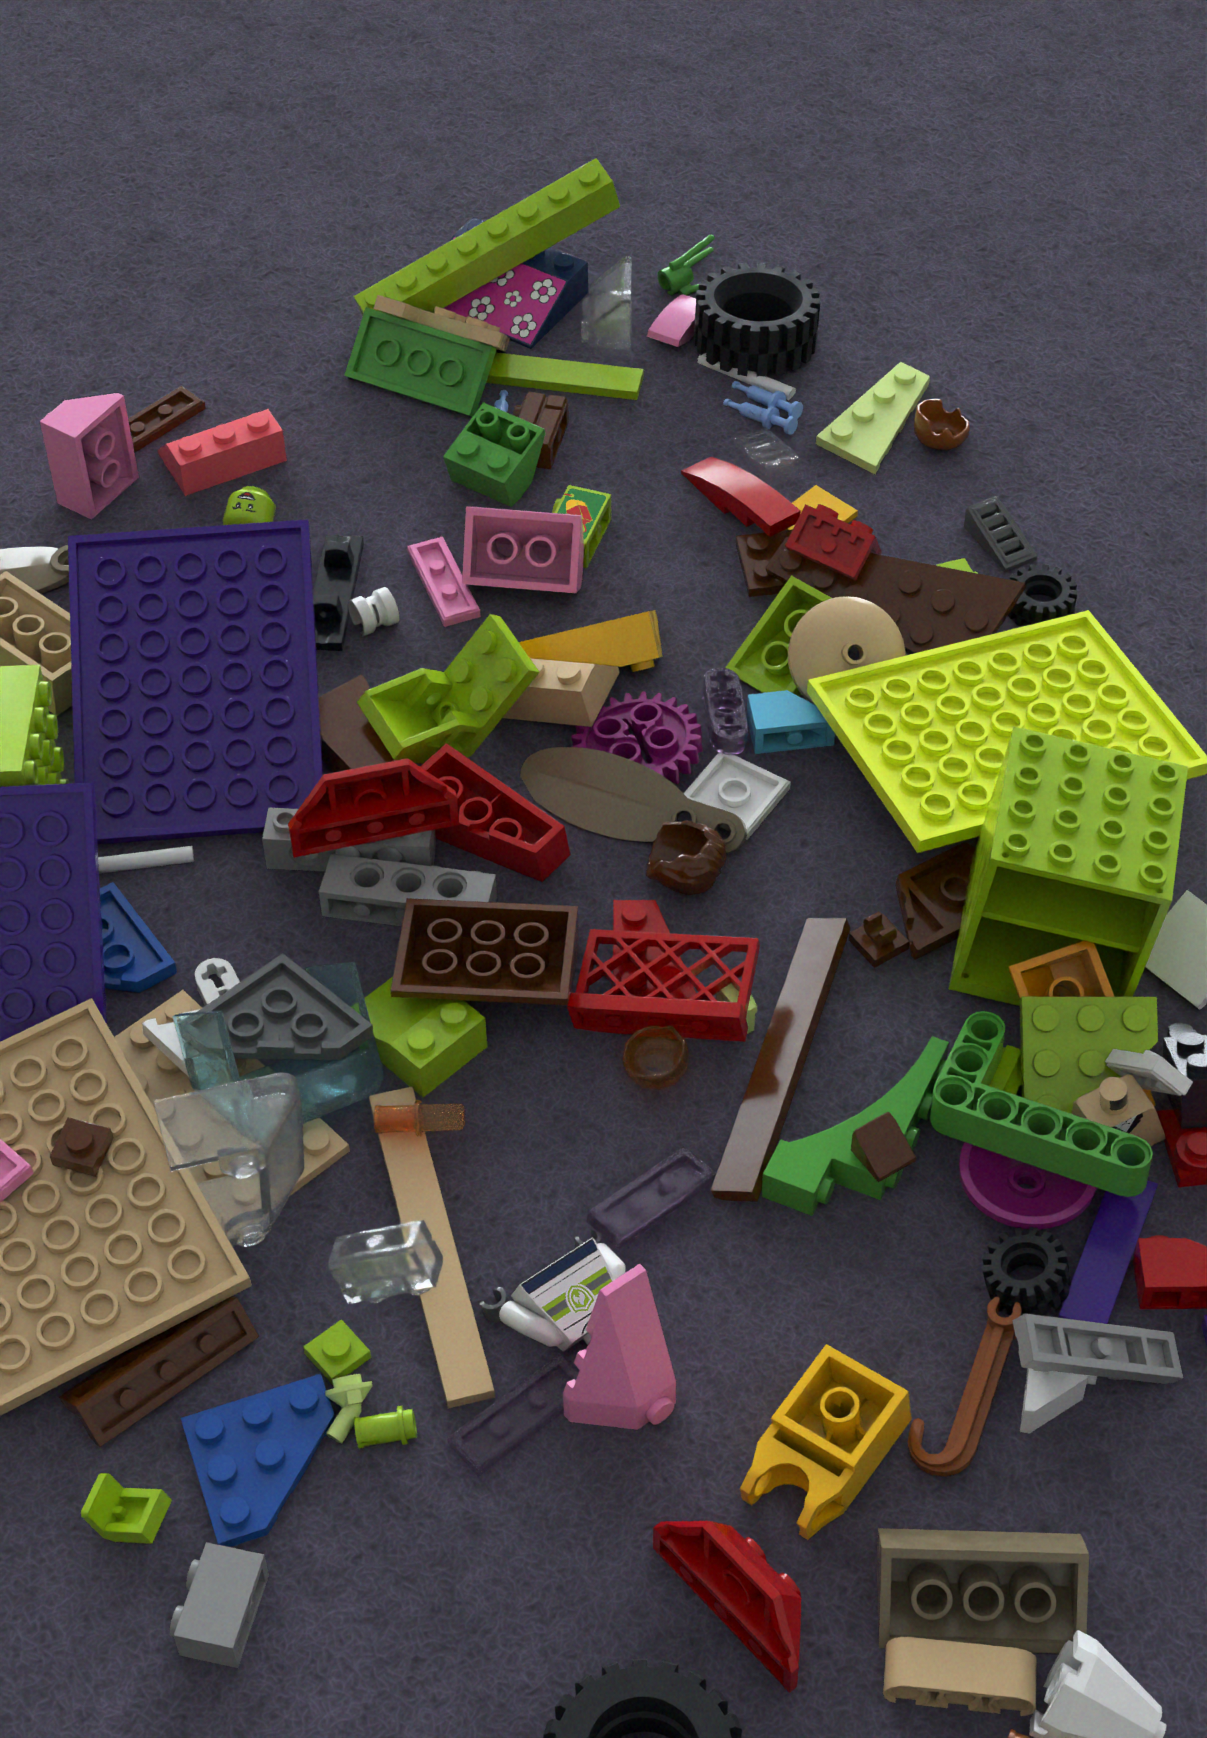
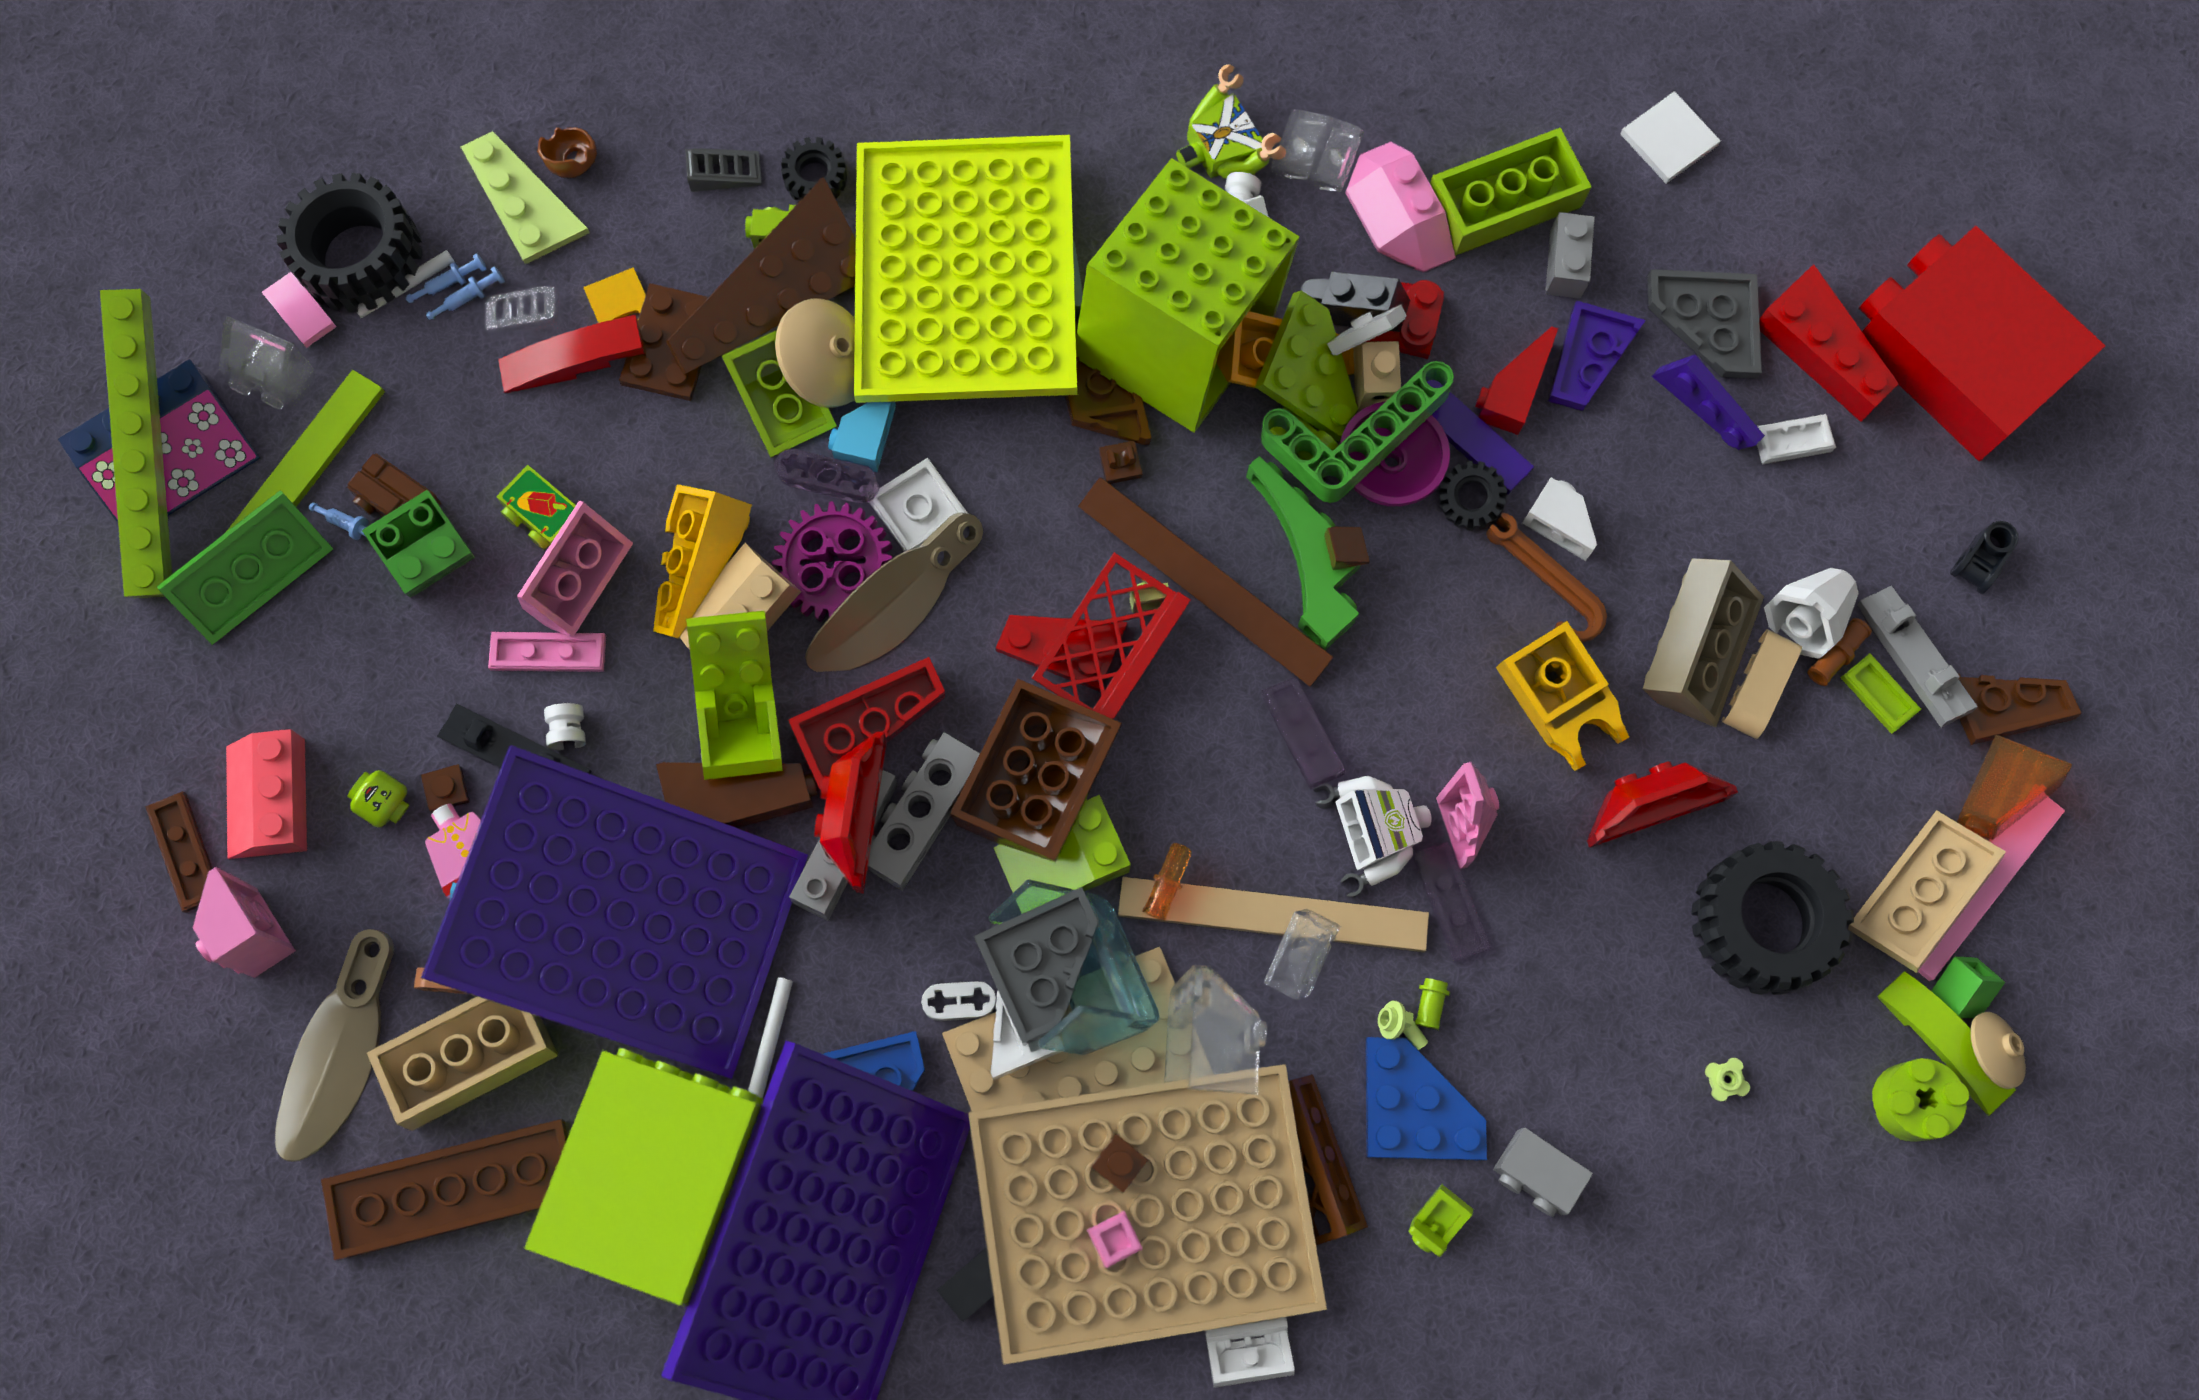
camera: 75 degrees left, 25 degrees up
lime plate [303,1319,371,1385] -> none
tan wing [373,295,510,352] -> none
clear orange hair [622,1025,689,1090] -> none
reddish brown hair [646,820,727,895] -> none
bright green plant [657,234,715,296] -> none
red bracket [785,504,882,581] -> none
light grey hinge [1012,1313,1183,1384] -> none

